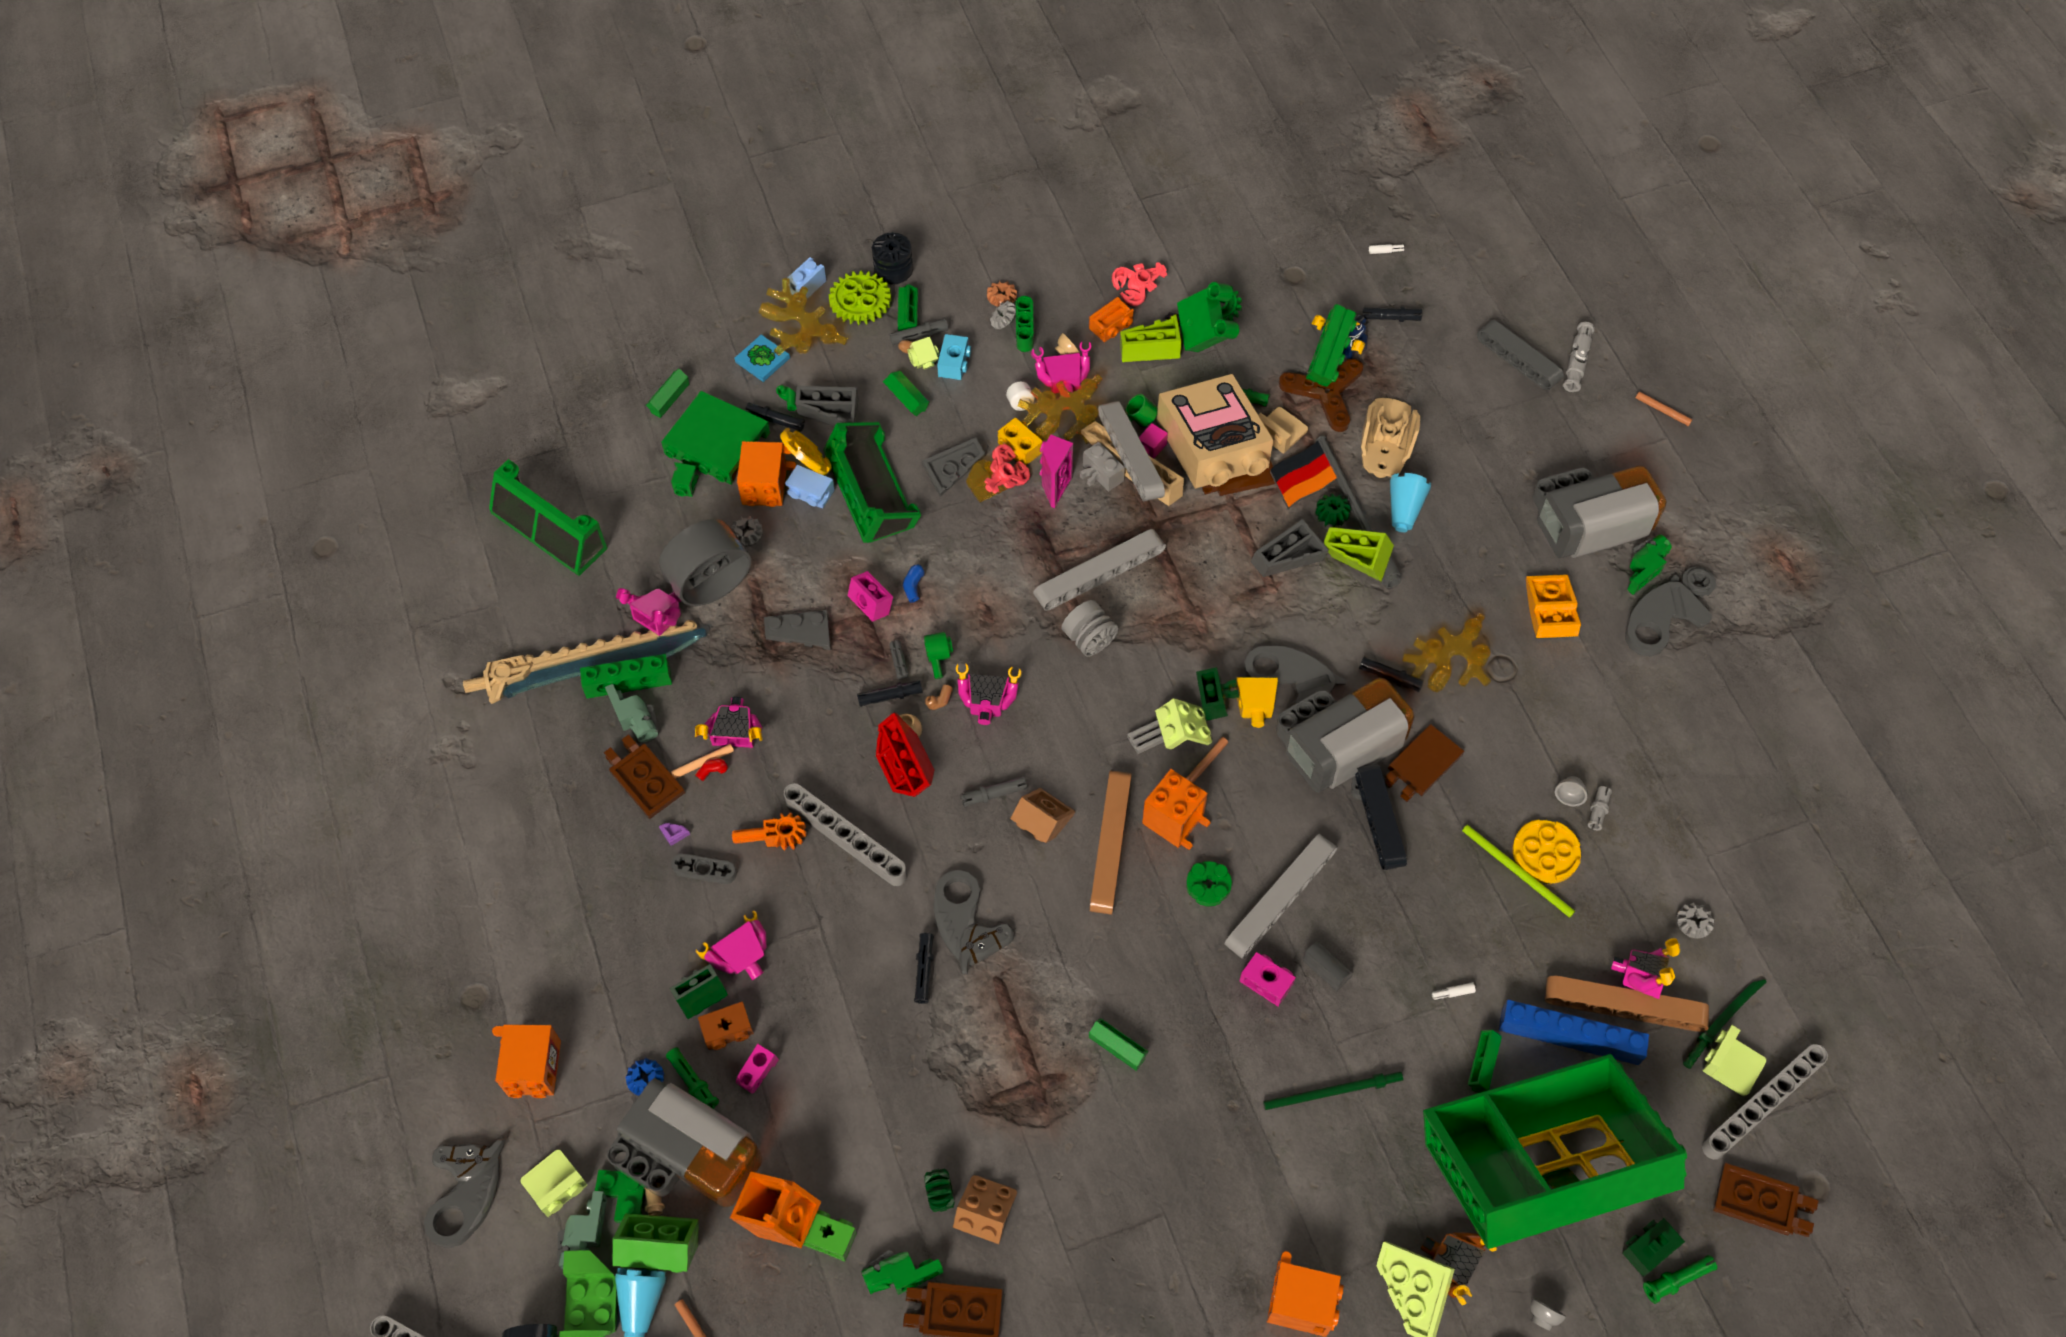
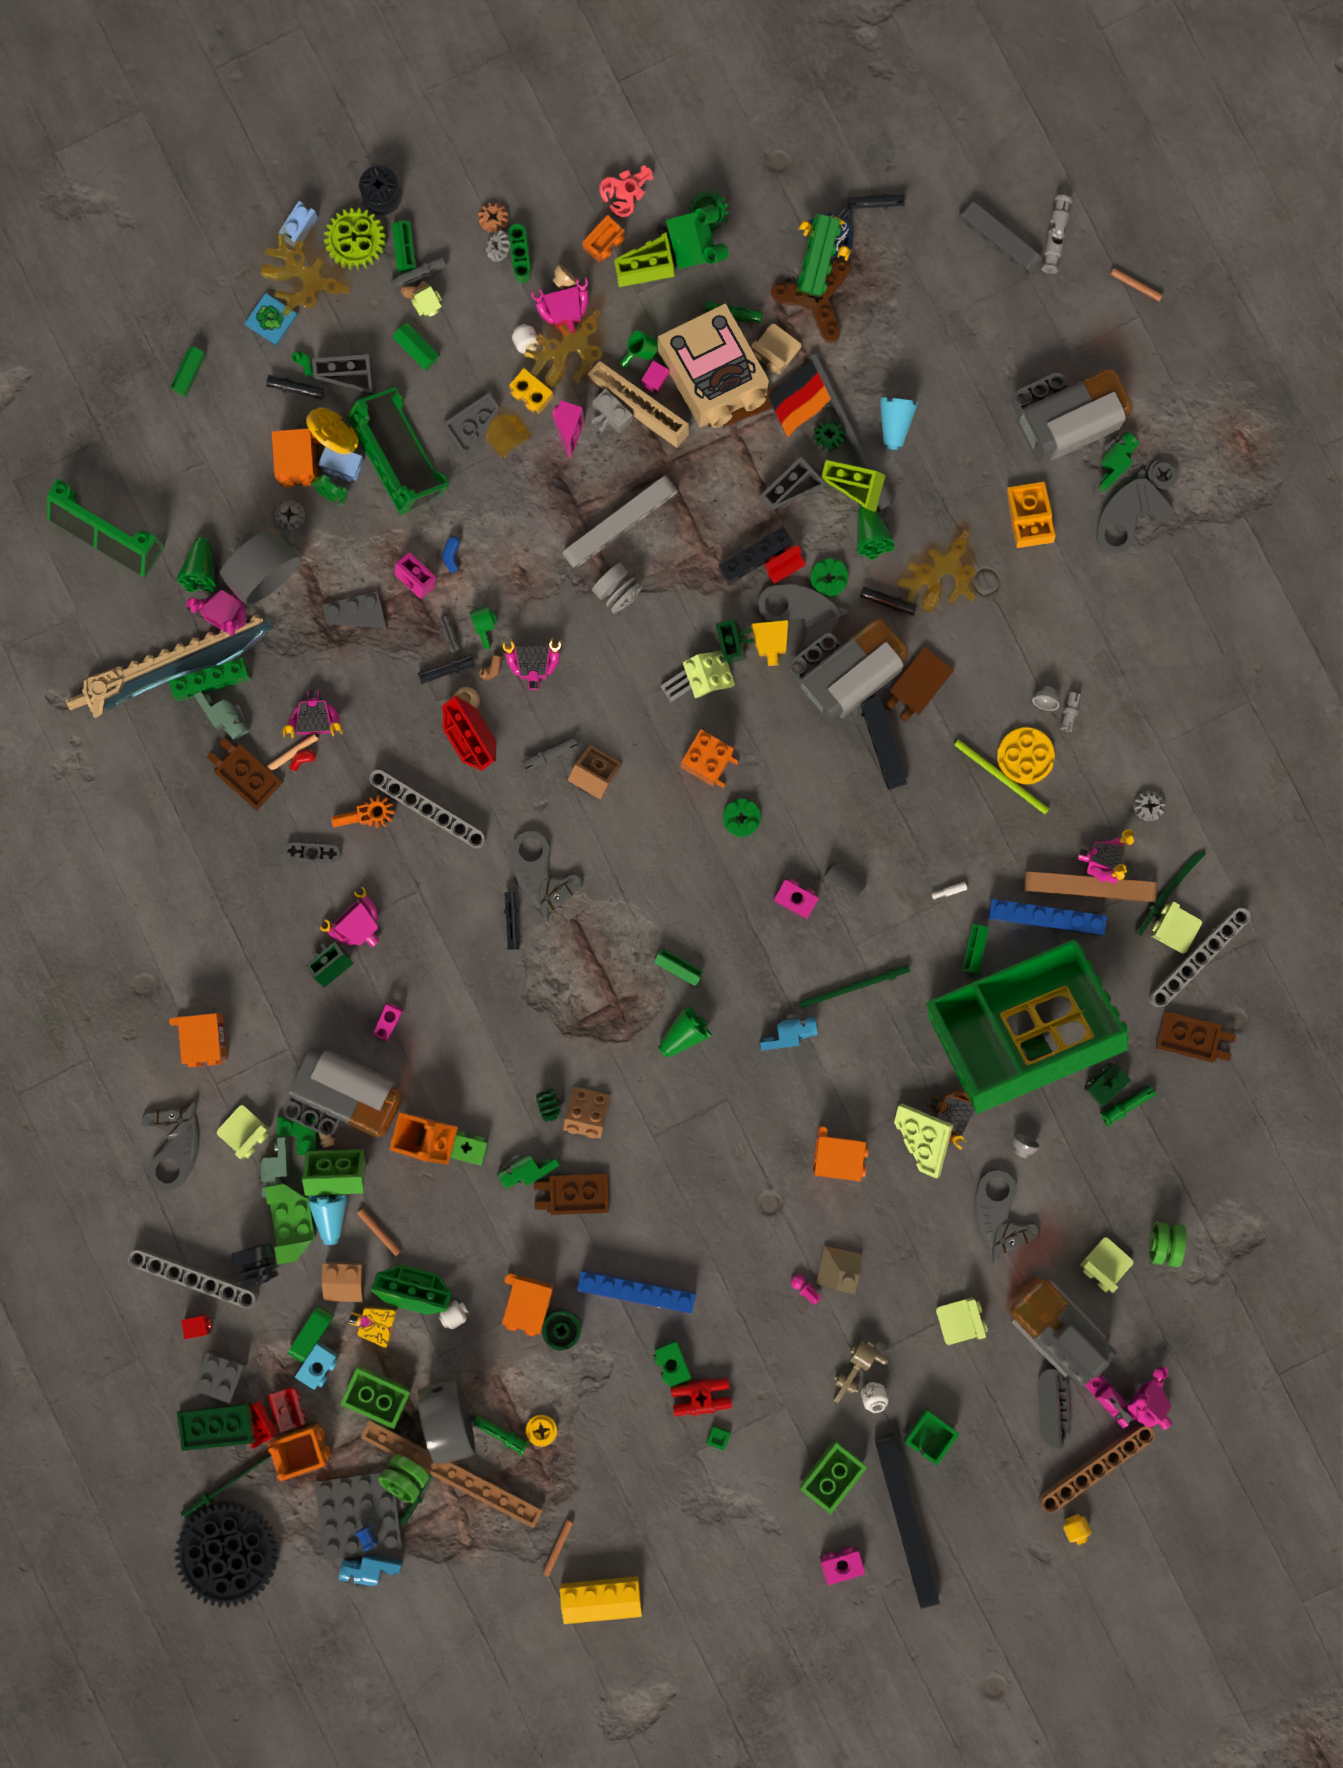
camera: 10 degrees left, 25 degrees up
blue gear [625,1058,664,1096] -> none
medium lavender tile [659,823,690,846] -> none
green panel [661,391,770,485] -> none
green pin [666,1047,719,1109] -> none
green window [671,462,699,497] -> none
dark orange brick [698,1001,754,1050] -> none
medium azure brick [937,334,971,380] -> none
coral animal [984,444,1030,494] -> none
medium nougat beam [1090,770,1132,915] -> none
light grey beam [1098,401,1165,501] -> none
nougat bar [1186,737,1228,783] -> none
light grey beam [1224,834,1338,959] -> none
tan piece [1361,398,1420,478] -> none
white pin [1369,244,1404,254] -> none
none -> green cone [177,538,216,593]
none -> green plate [311,475,348,505]
none -> green cone [658,1005,712,1058]
none -> black brick [718,526,794,586]
none -> dark azure plate [759,1015,817,1050]
none -> red bracket [764,545,806,584]
none -> green plate [810,559,849,598]
none -> green cone [857,505,895,560]

